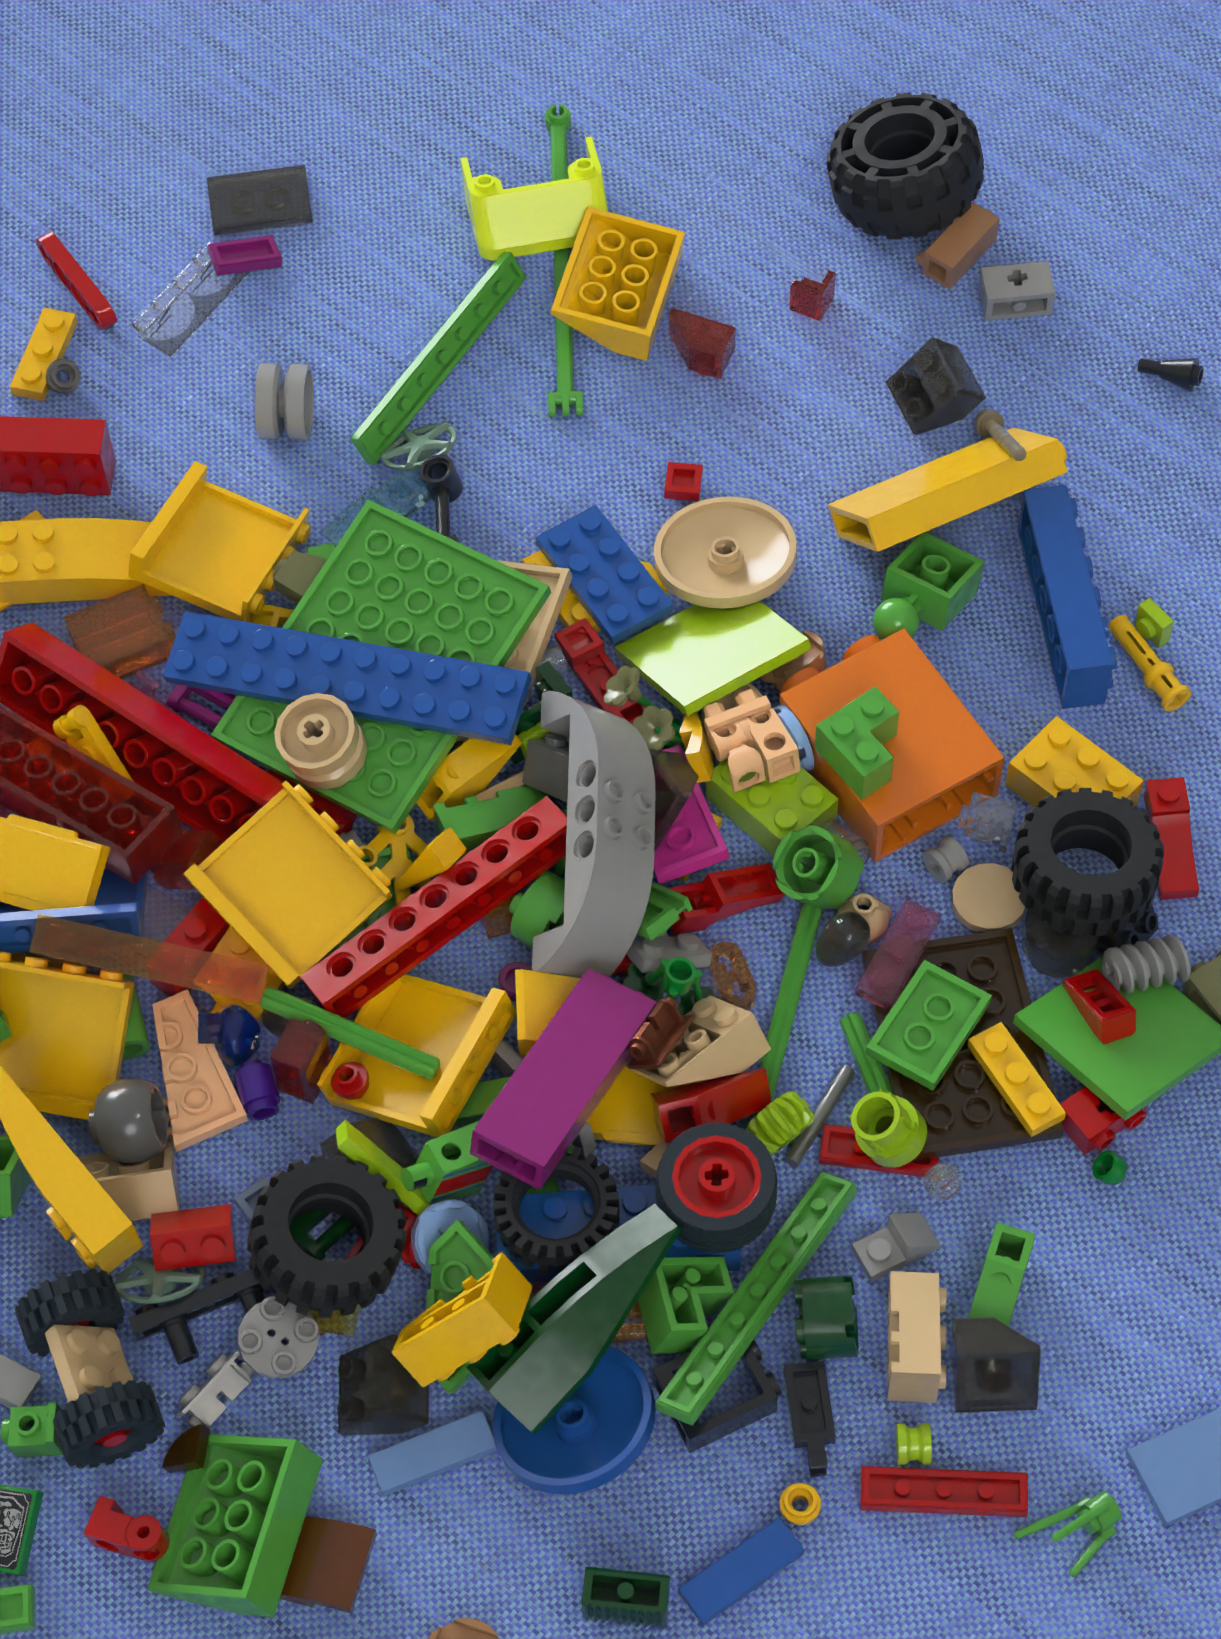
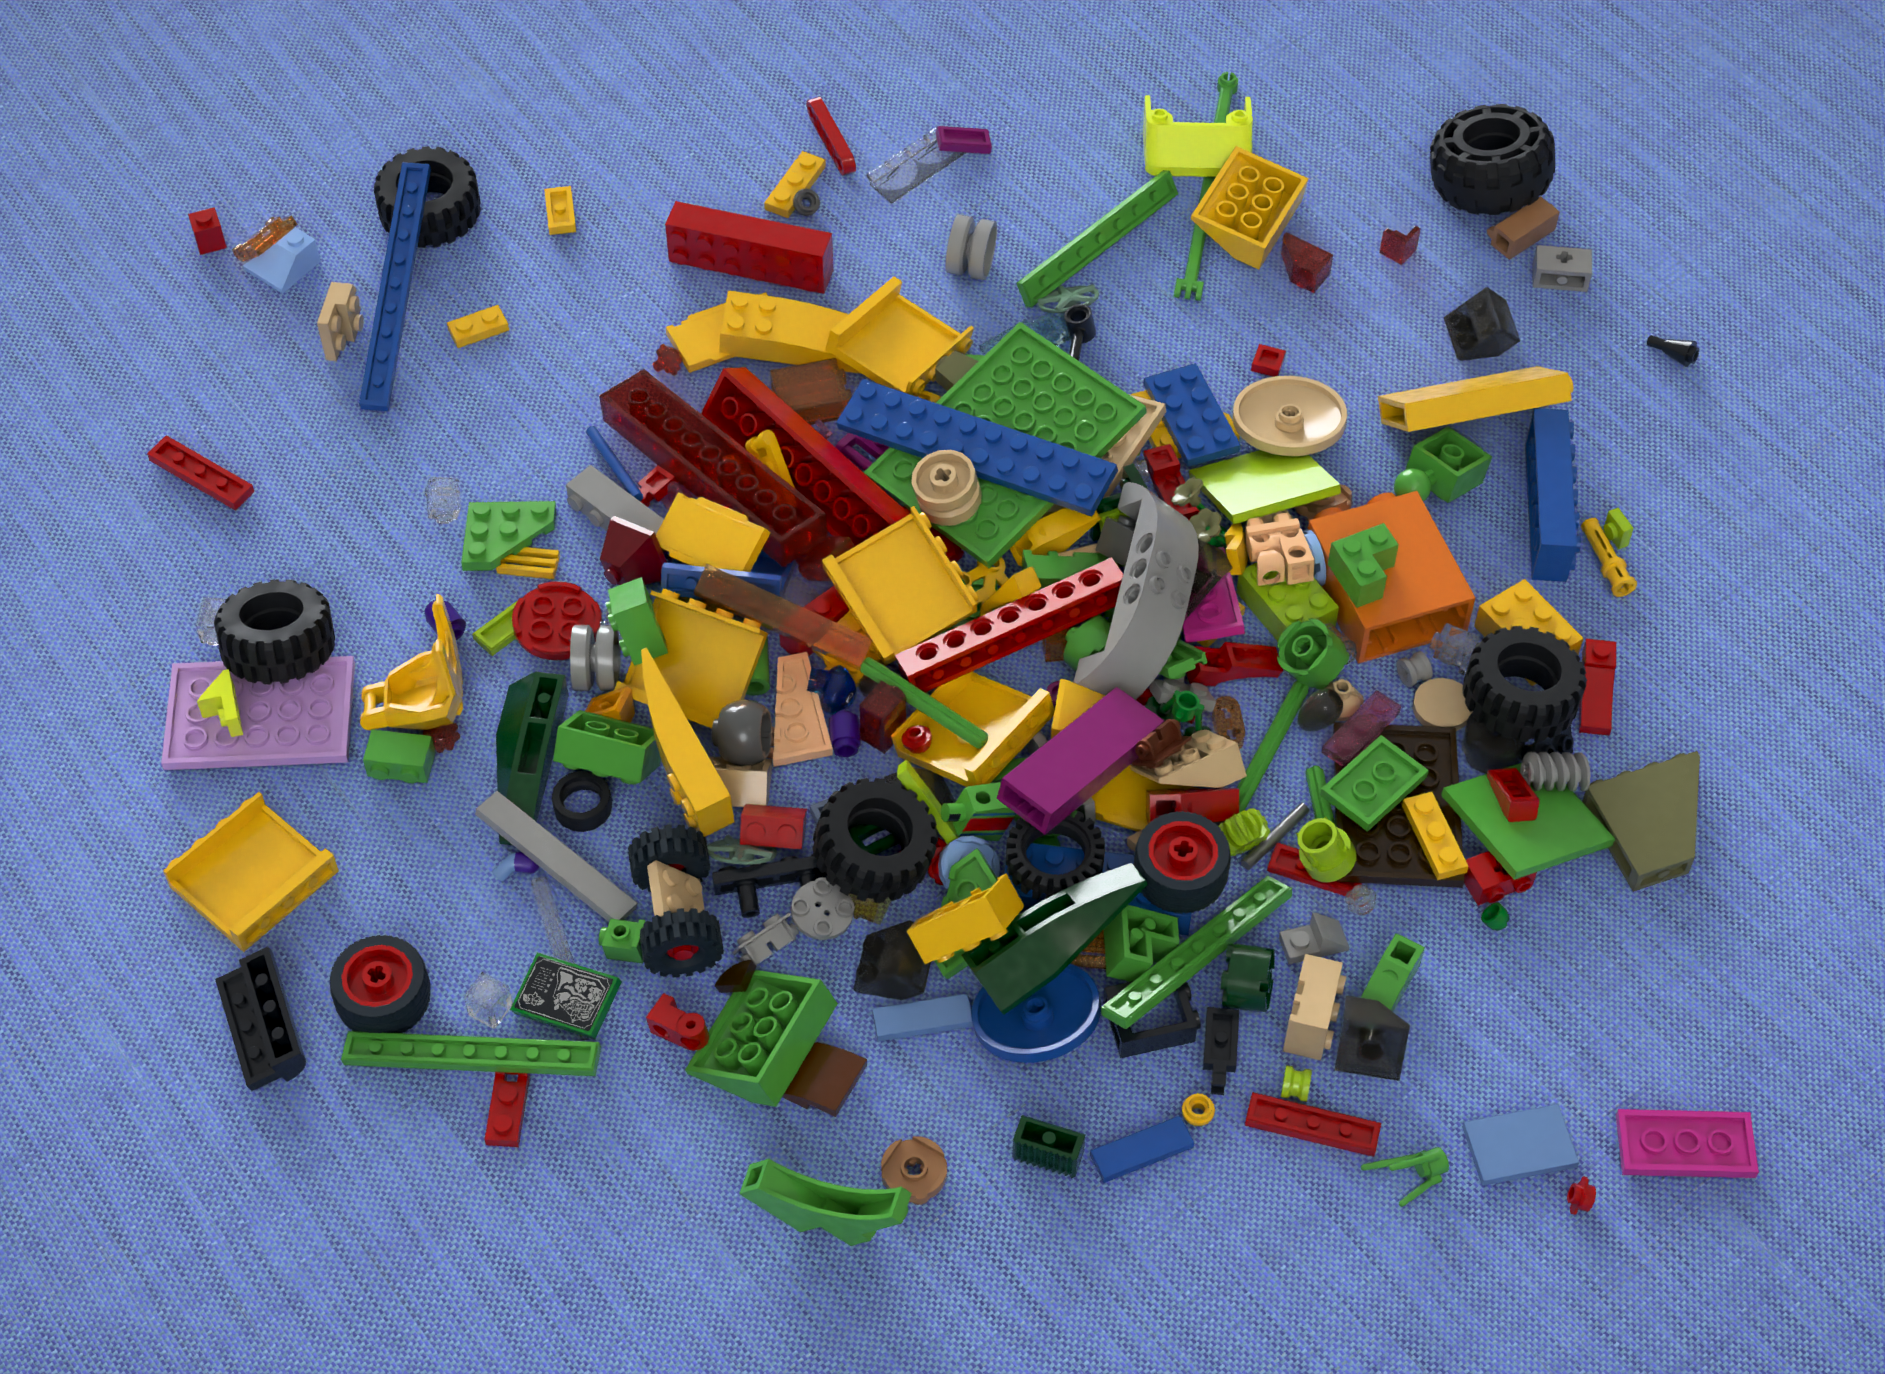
camera: 10 degrees right, 5 degrees down
clear smoke tile [207,165,313,236] -> none
dark tan piece [974,409,1026,461] -> none

